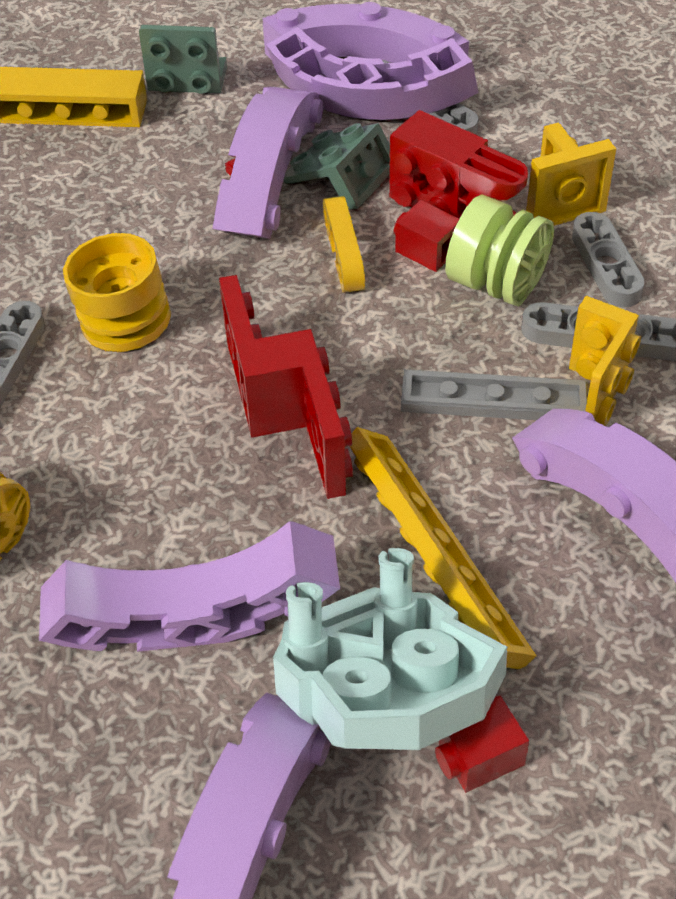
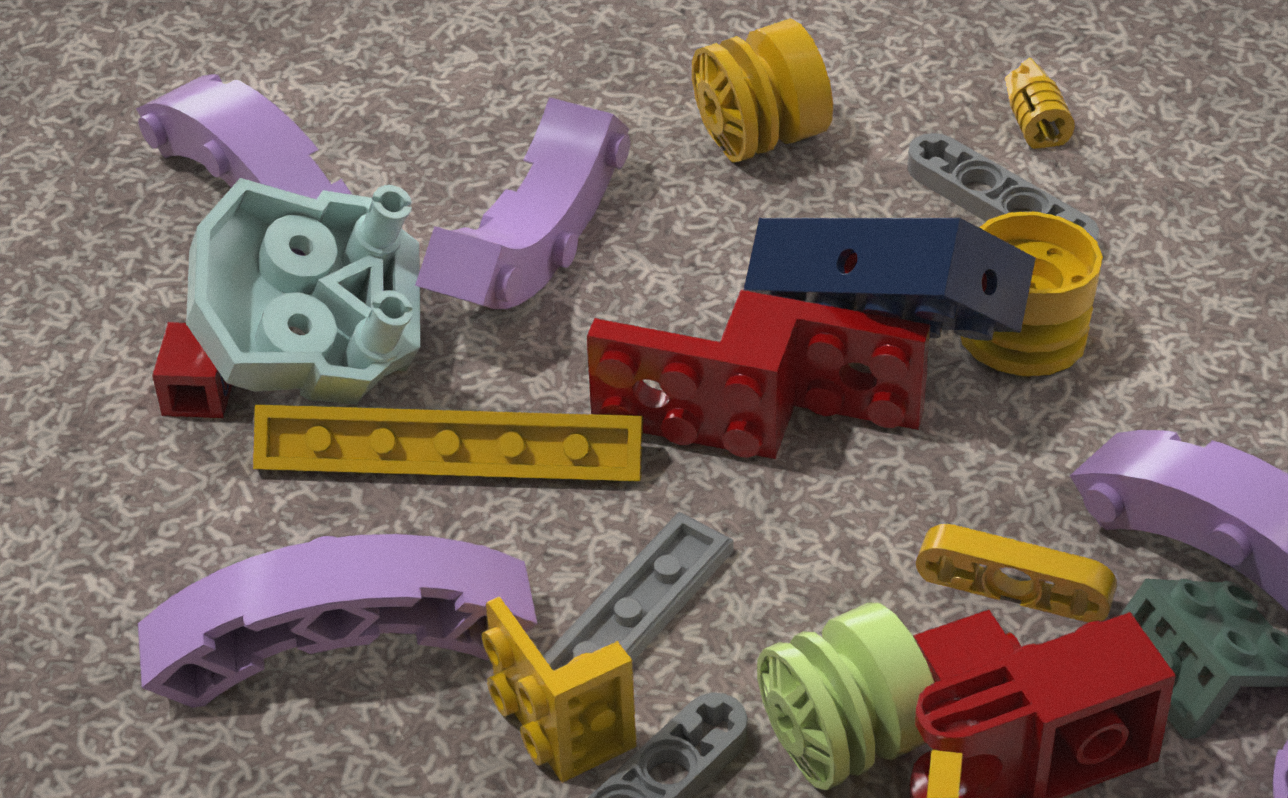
camera: 120 degrees right, 5 degrees down
none -> dark blue brick [743,218,1036,341]

